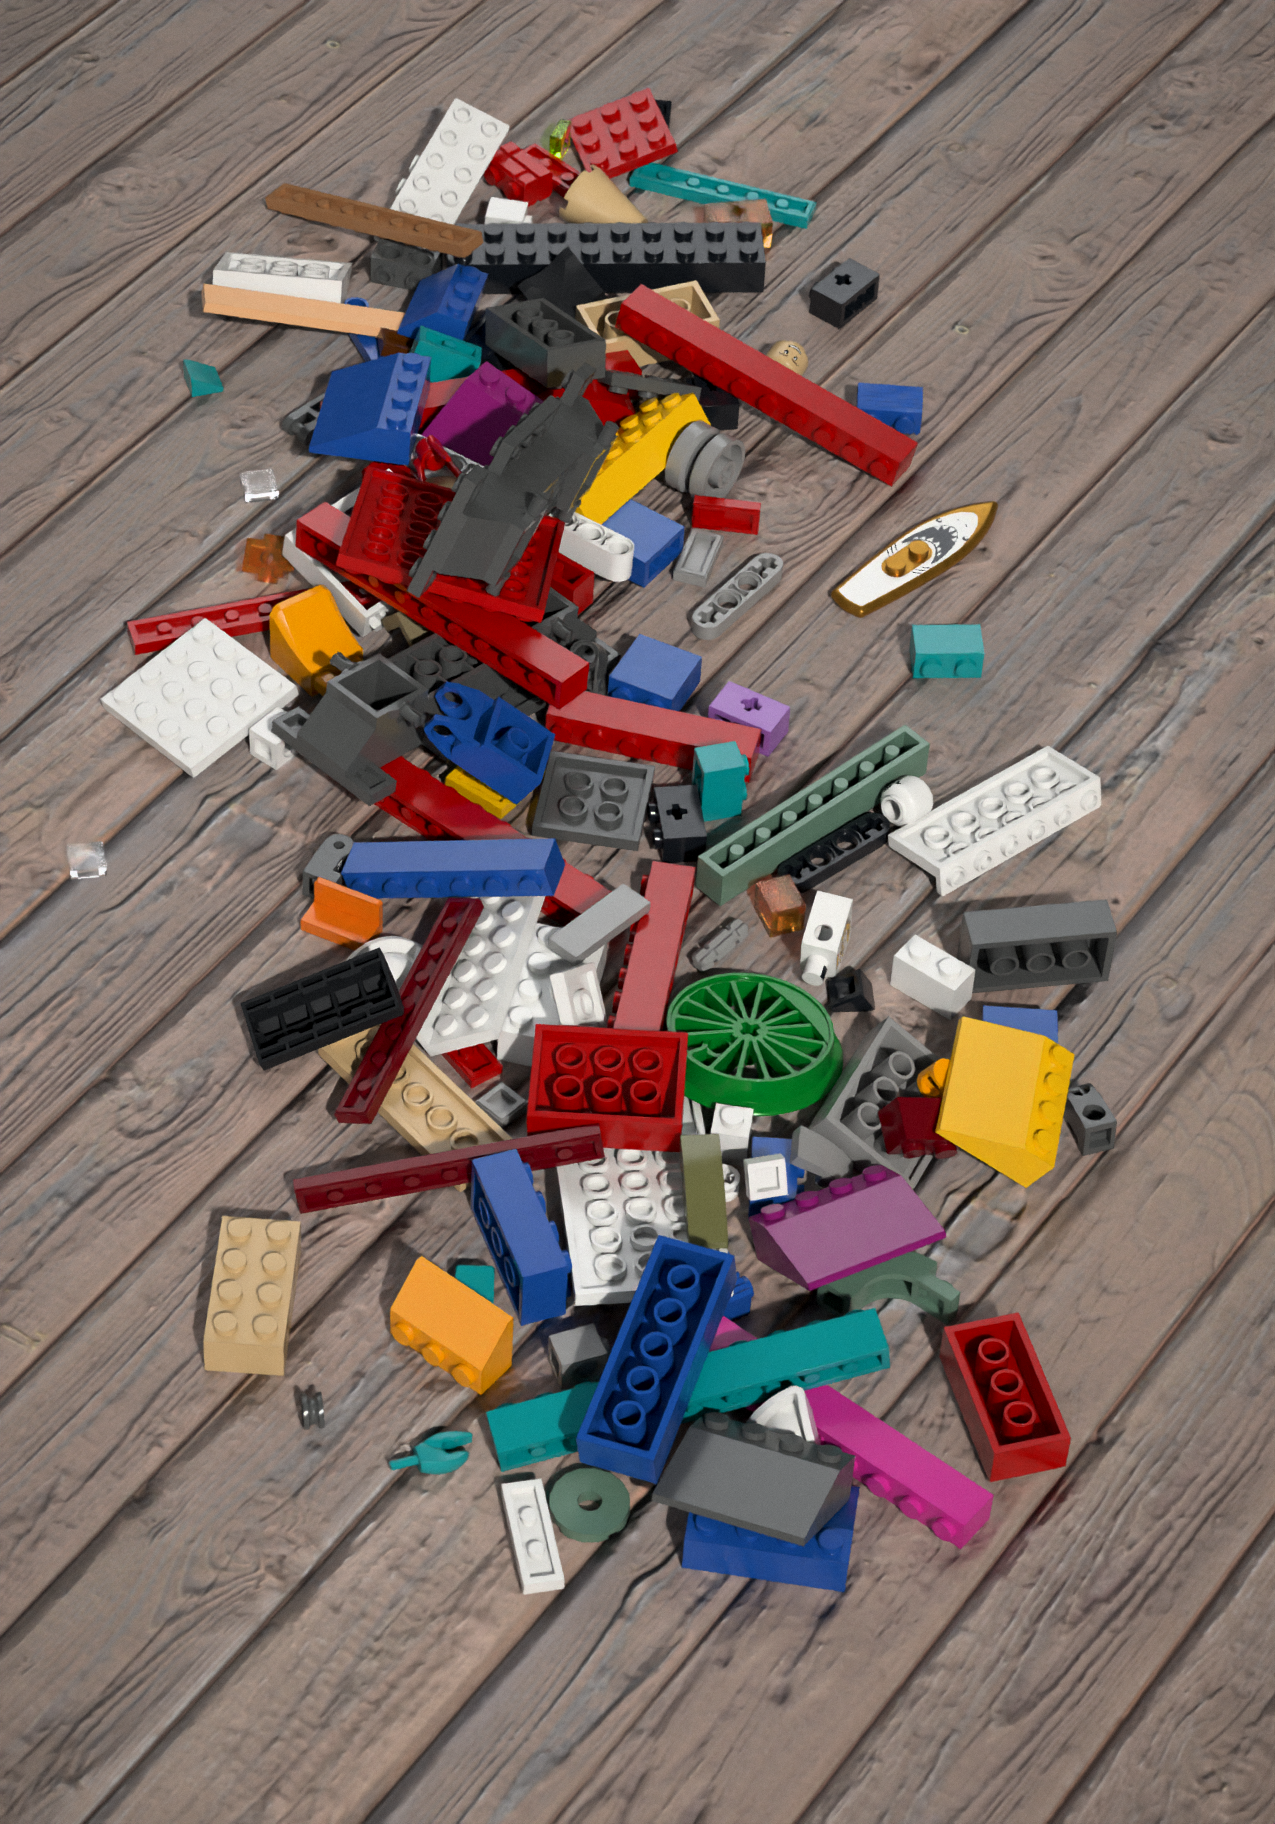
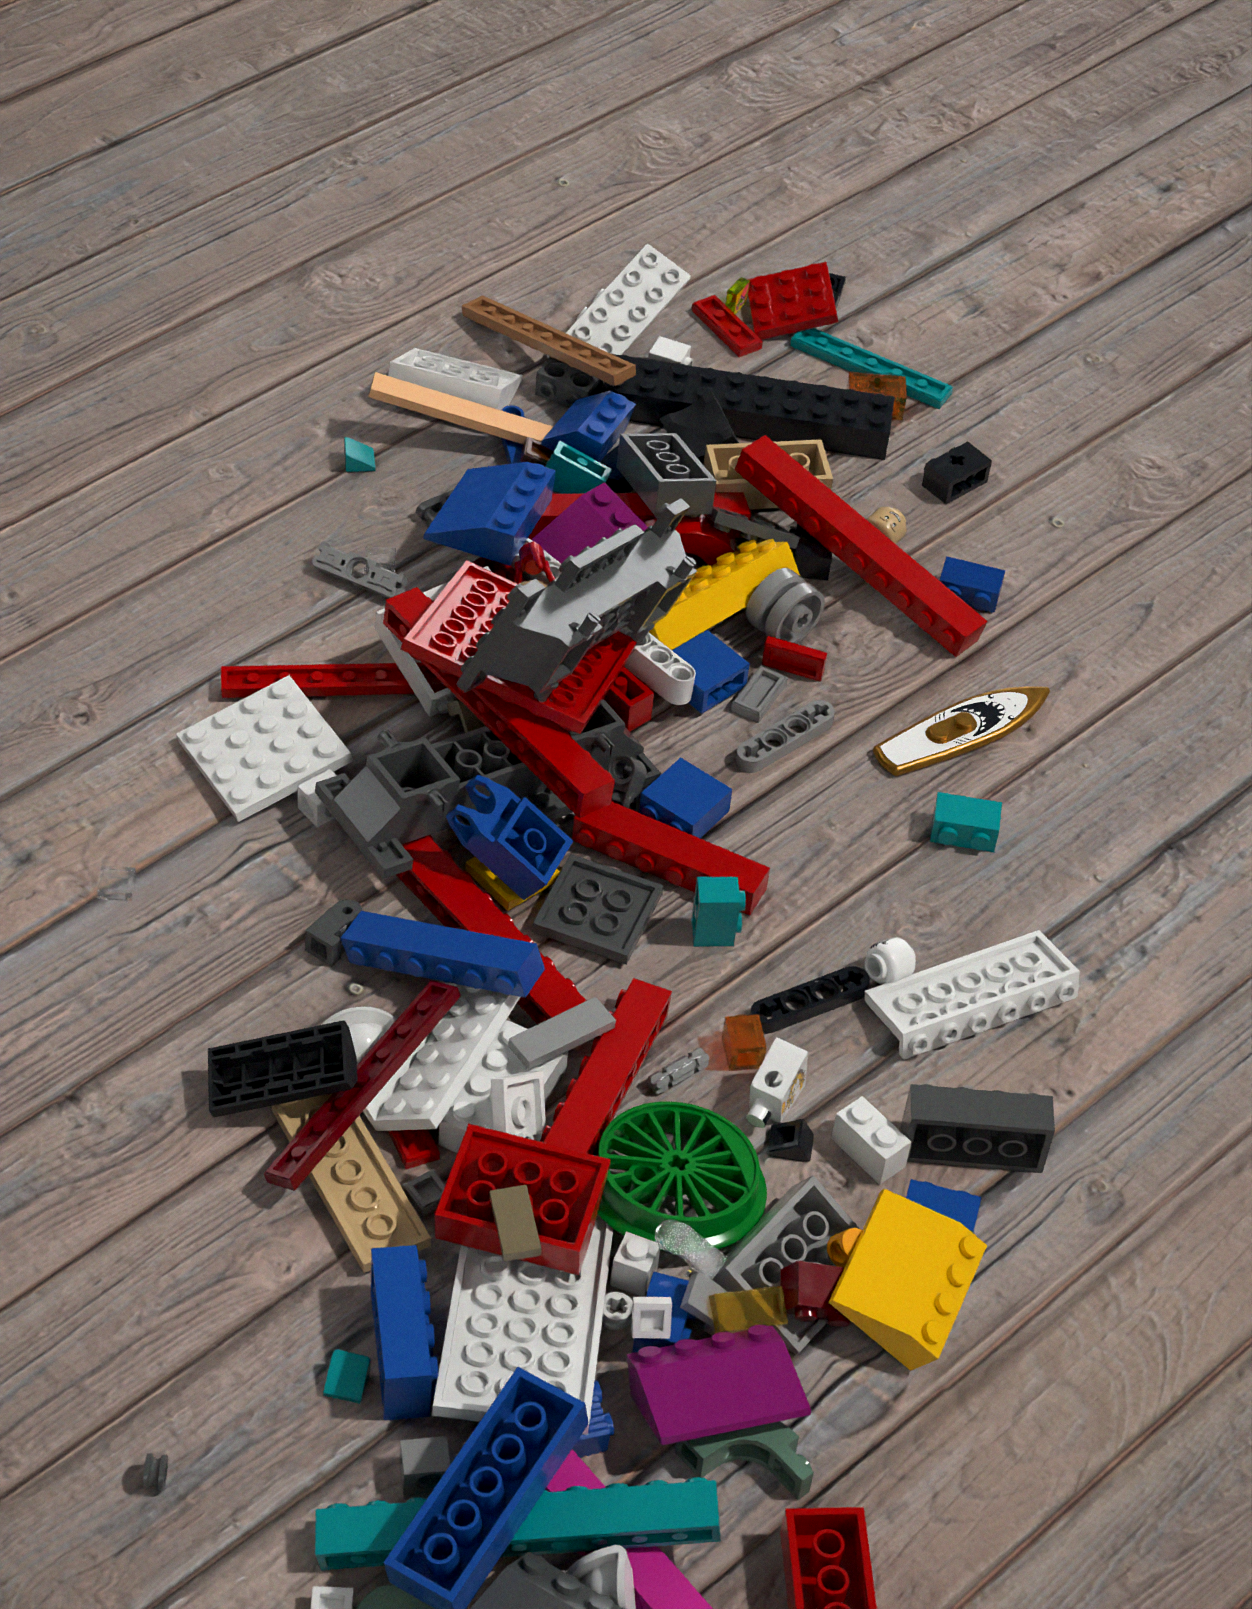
camera: 10 degrees right, 0 degrees up
tan brick [203,1216,301,1376] -> none
clear orange brick [242,534,295,584] -> none
light orange hips [269,585,364,697] -> none
dark red tile [293,1123,605,1214] -> none
orange panel [301,877,383,950] -> none
teal hand [389,1431,473,1475] -> none
light orange slope [390,1256,514,1395] -> none
red brick [484,141,553,207] -> none
tan cone [559,165,647,223] -> none
black brick [647,785,707,863] -> none
olive slope [679,1134,728,1249] -> none
sand green brick [696,725,930,906] -> none
medium lavender brick [708,681,790,757] -> none
dark grey leg [1063,1083,1117,1156] -> none
none -> light grey piece [312,541,408,599]
none -> dark tan tile [490,1185,541,1262]
none -> clear leg [655,1219,728,1280]
none -> clear yellow tile [709,1286,788,1333]

